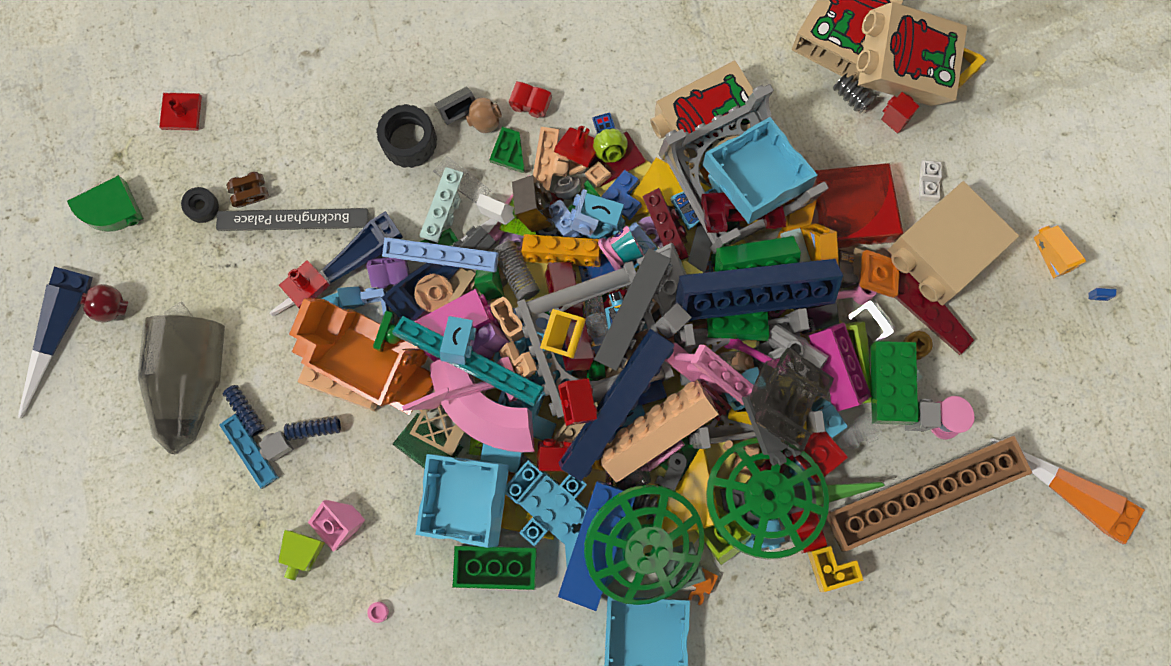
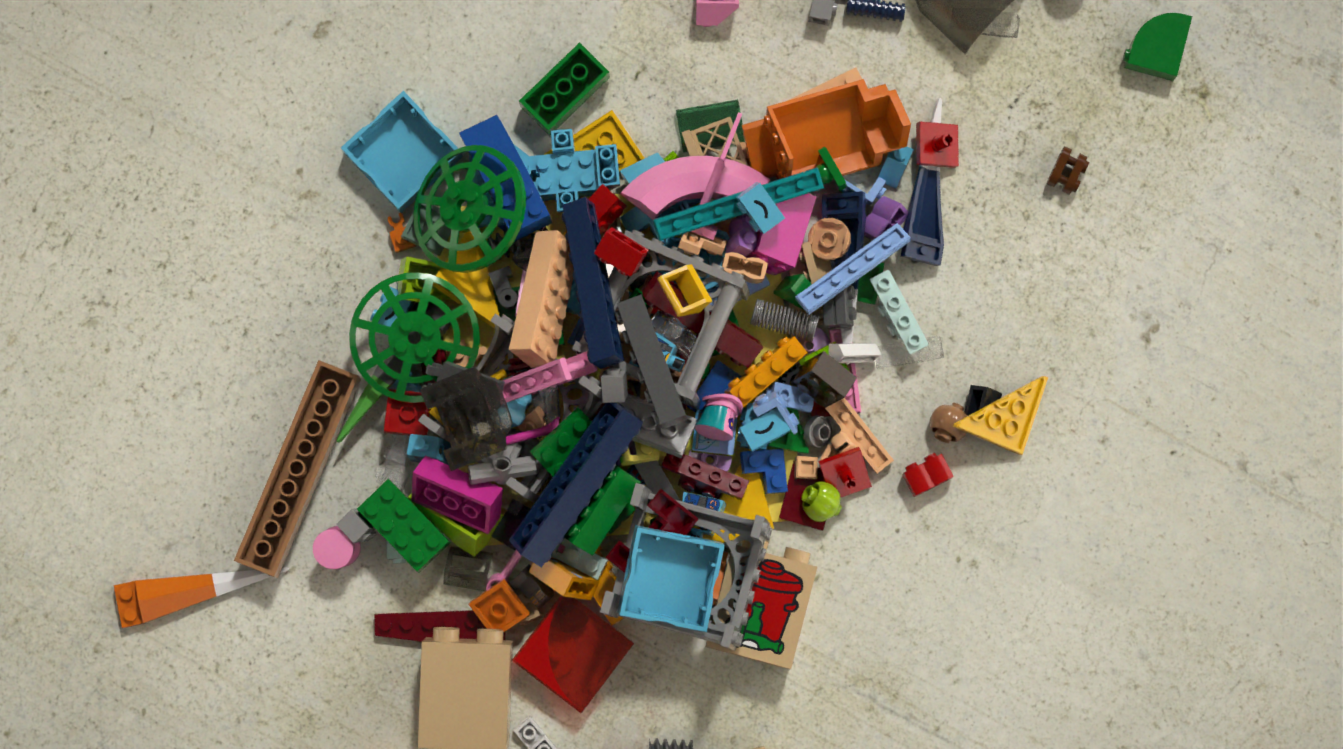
camera: 130 degrees right, 5 degrees up
red tile [159,93,202,131] -> none
black tyre [181,187,219,223] -> none
dark grey tile [216,208,368,231] -> none
dark blue piece [284,416,341,441] -> none
black tyre [376,104,437,168] -> none
medium azure tile [415,454,509,548] -> none
green wing [489,127,525,173] -> none
tile [592,112,615,134] -> none
red brick [789,510,827,554] -> none
yellow brick [807,546,864,592] -> none
pearl gold wheel [902,331,933,360] -> none
none -> yellow tile [953,376,1048,455]

